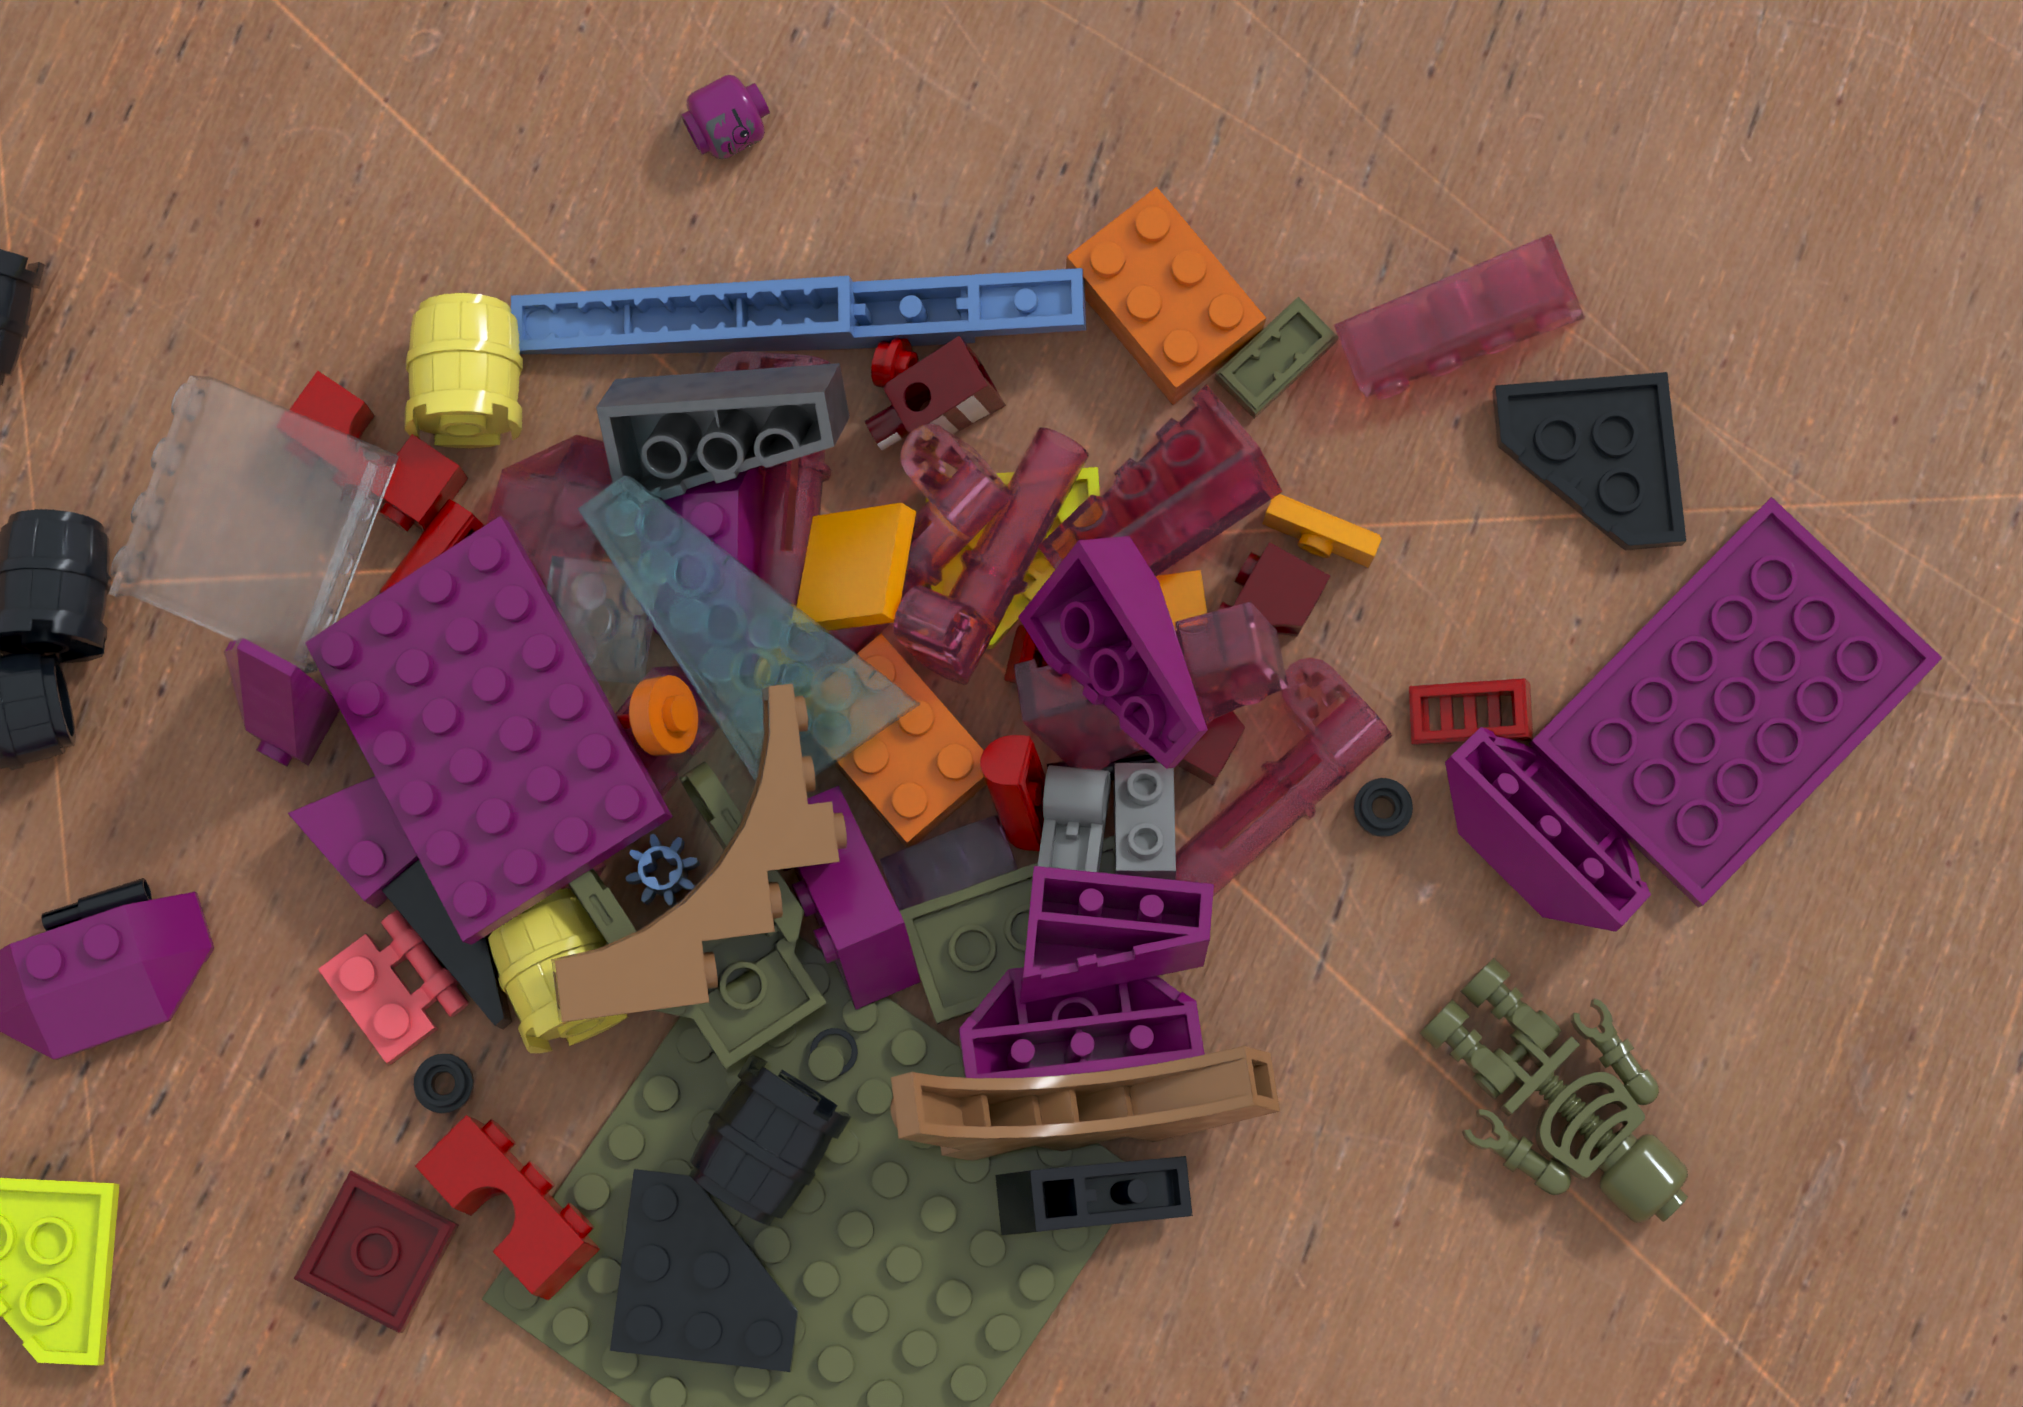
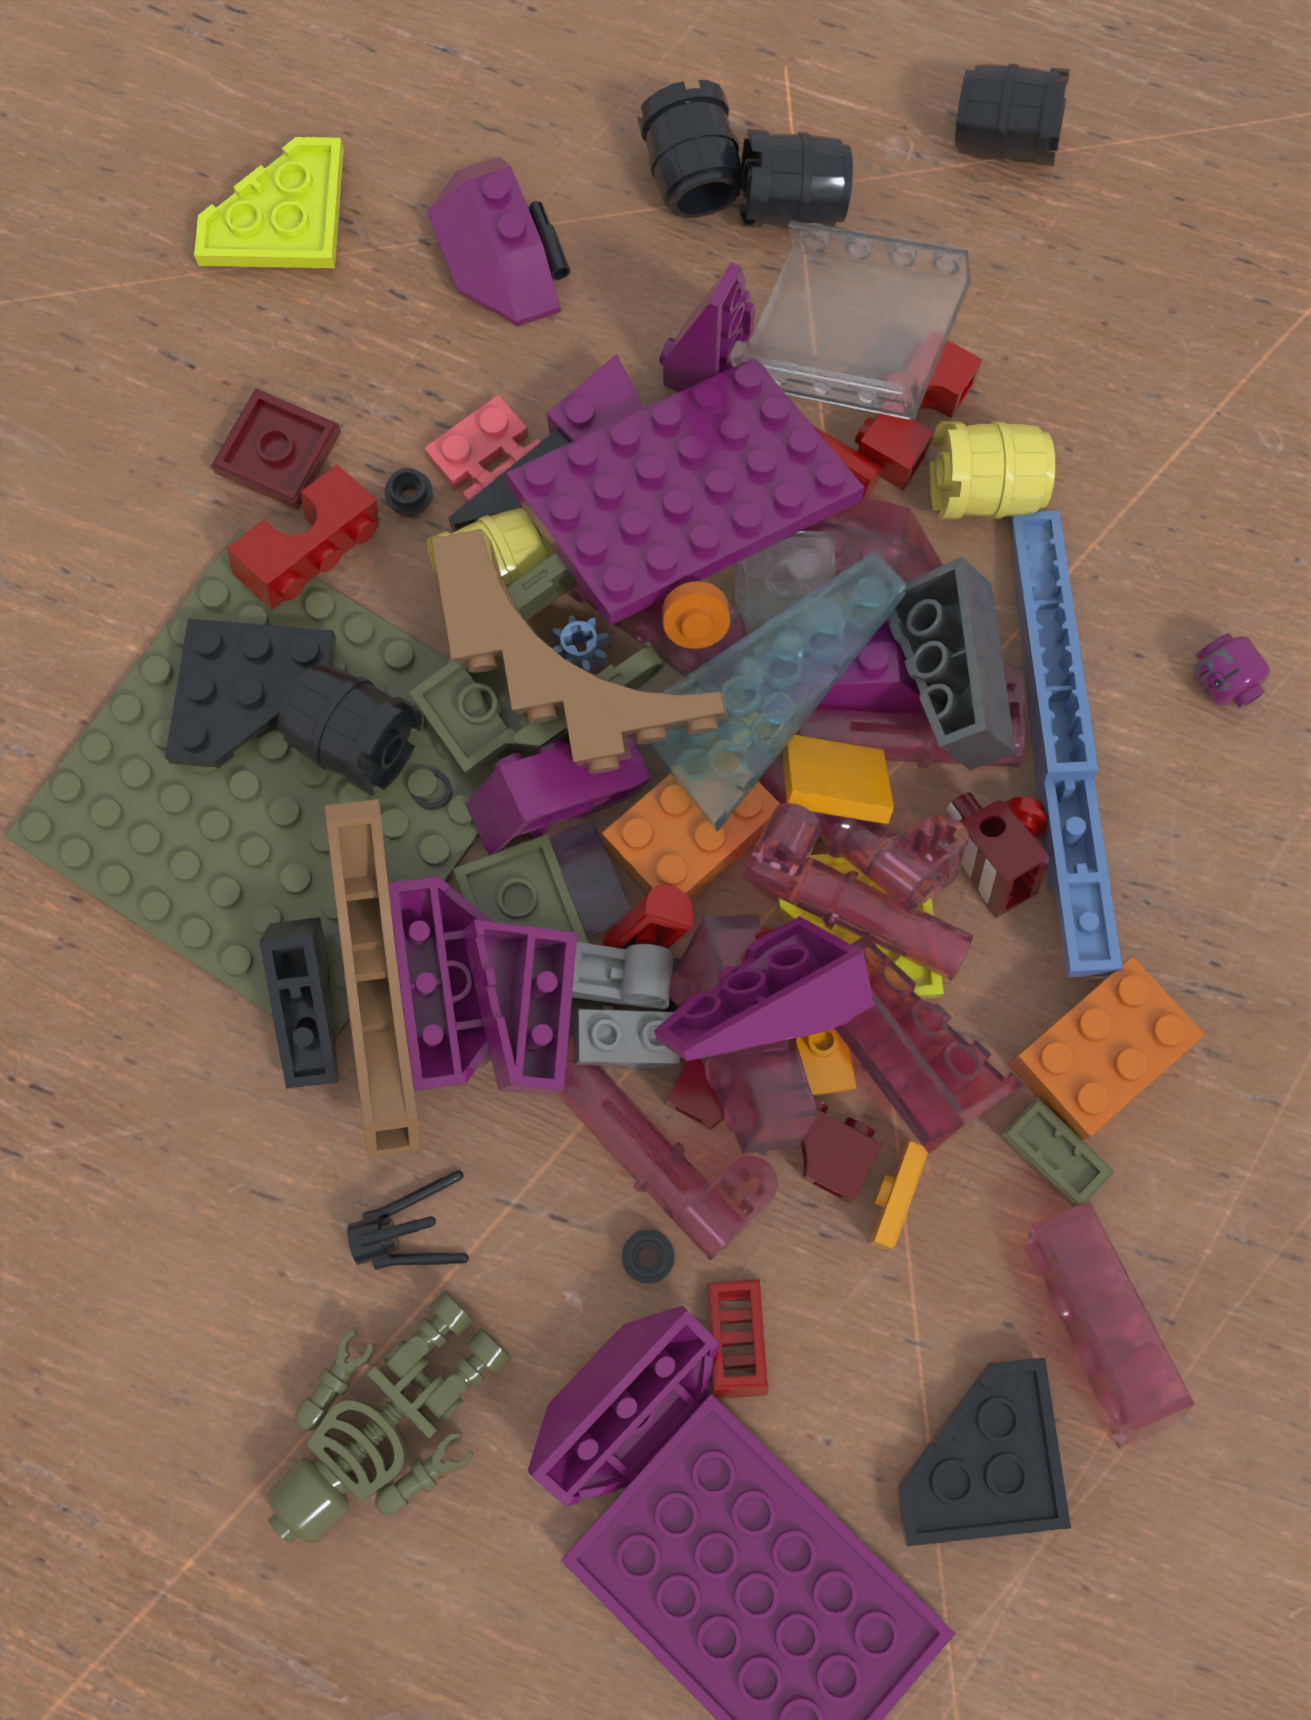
camera: 90 degrees right, 5 degrees down
none -> black plant [347,1170,469,1270]

